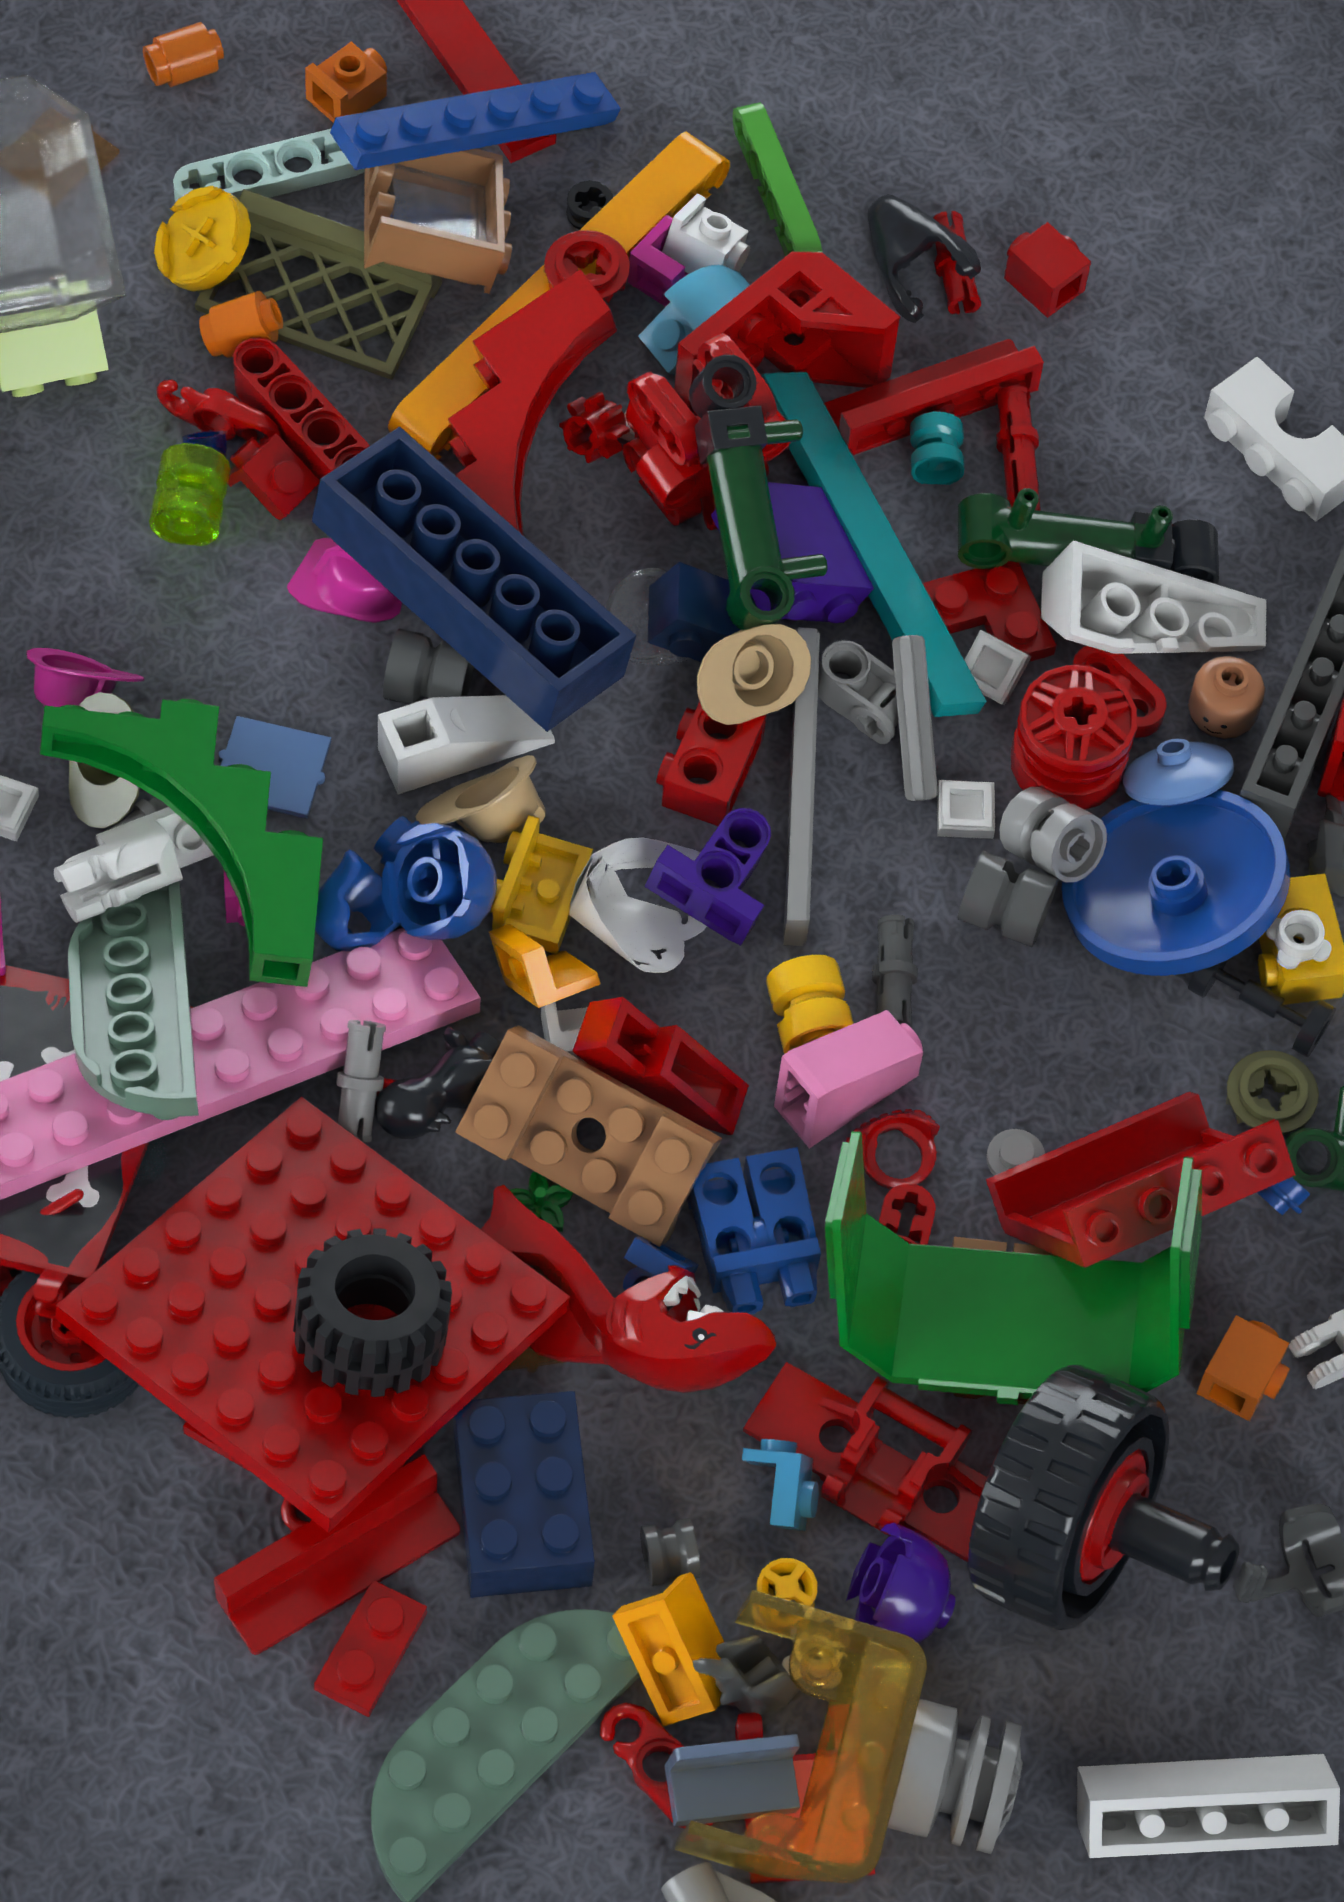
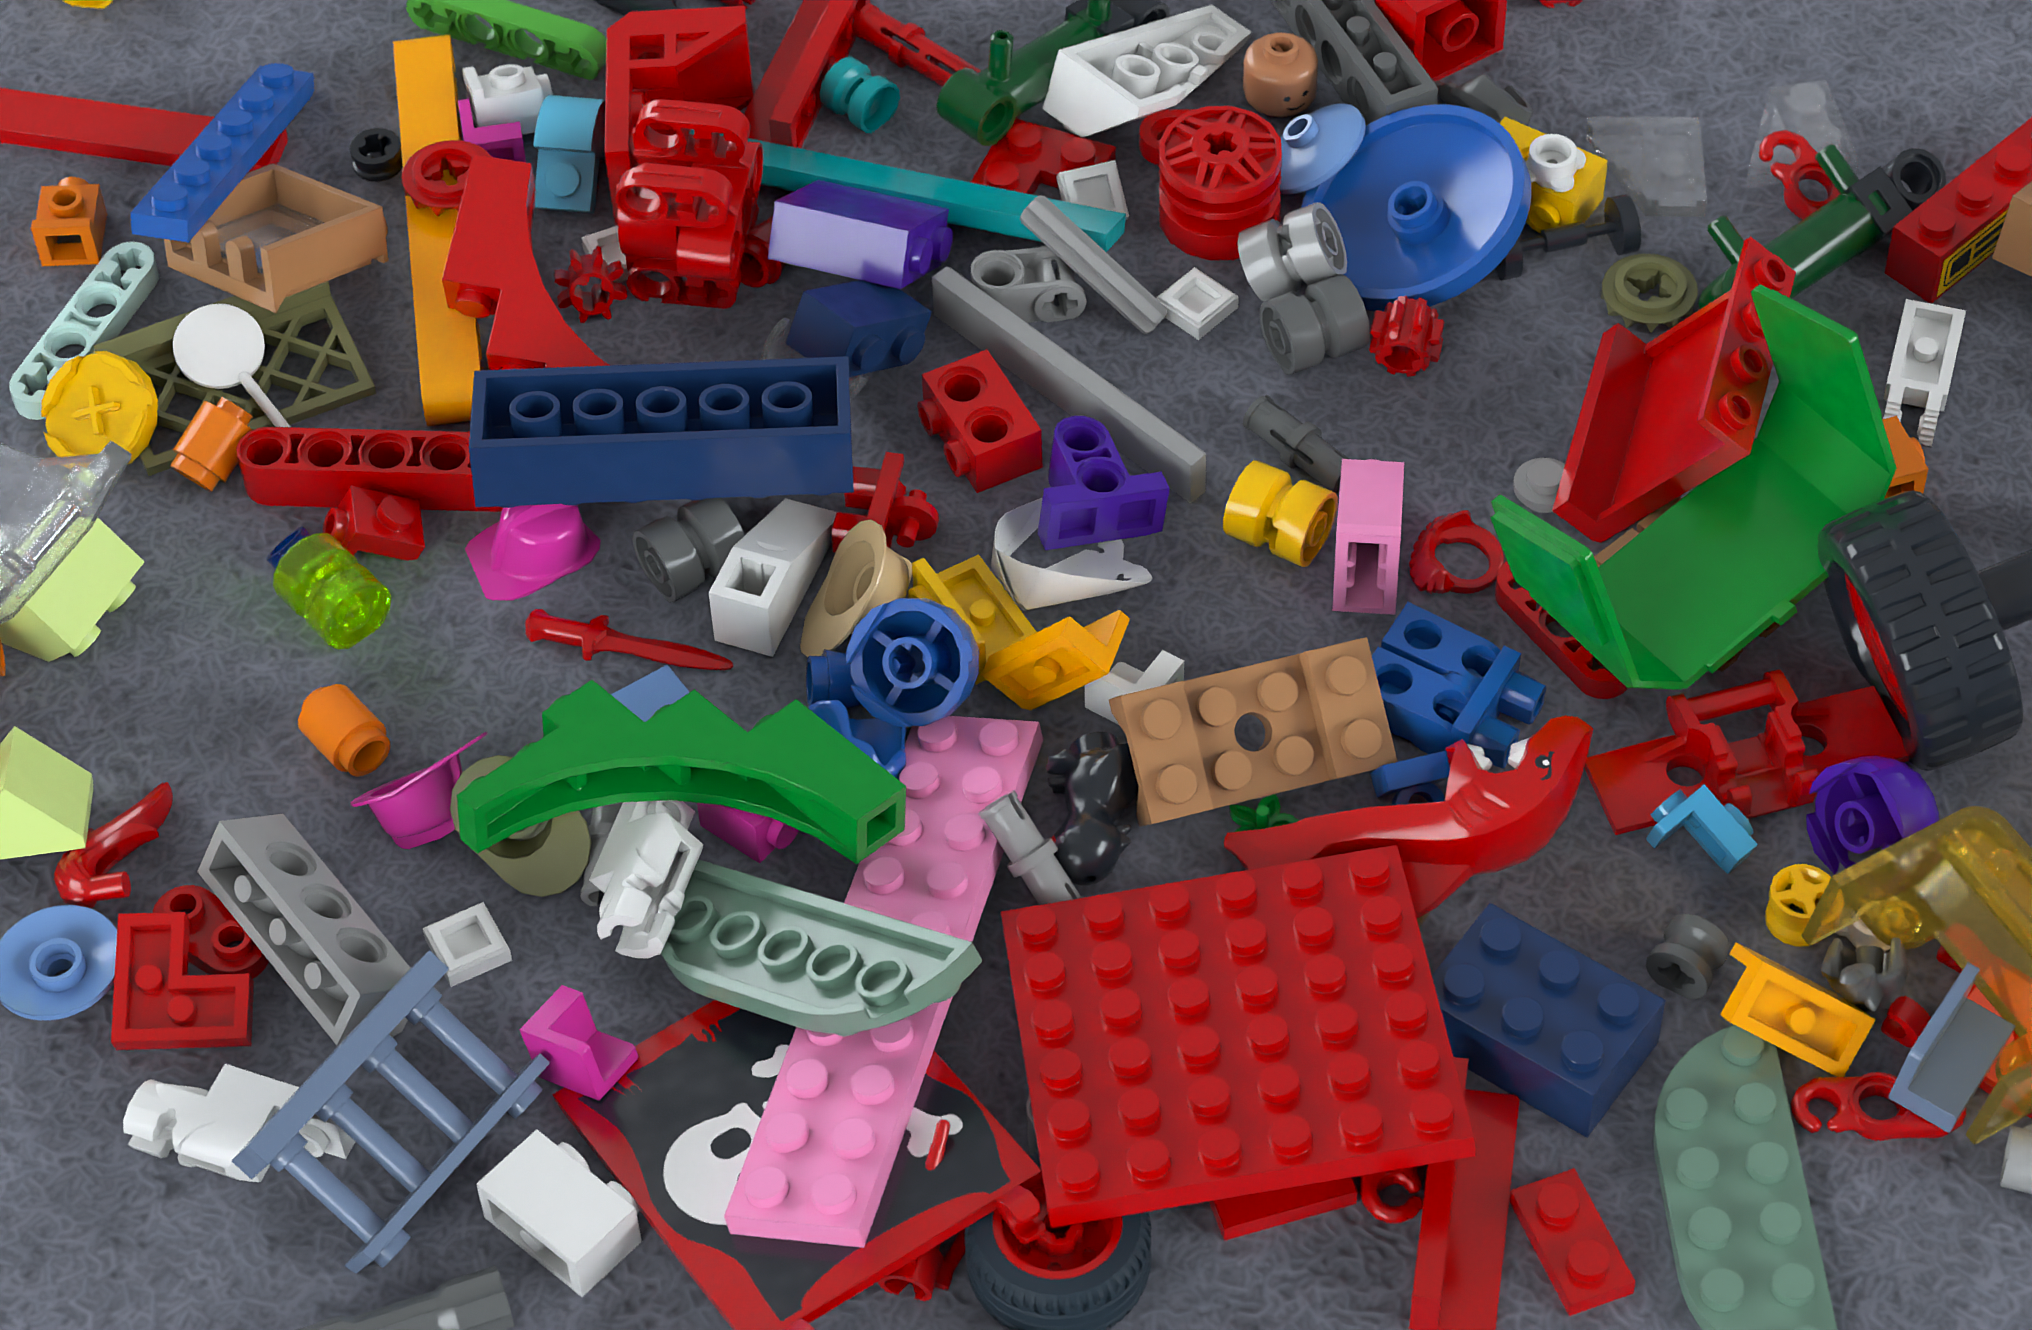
camera: 40 degrees left, 10 degrees down
red piece [157,379,282,442] -> none
black tyre [293,1228,452,1397] -> none
red slope [572,997,749,1135] -> none
dark green piece [689,354,827,630] -> none
tan piece [697,623,811,725] -> none
none -> white piece [173,304,291,427]
none -> orange brick [298,684,391,777]
none -> red sword [525,609,733,670]
none -> red hips [832,452,940,553]
none -> red gear [1369,296,1445,377]

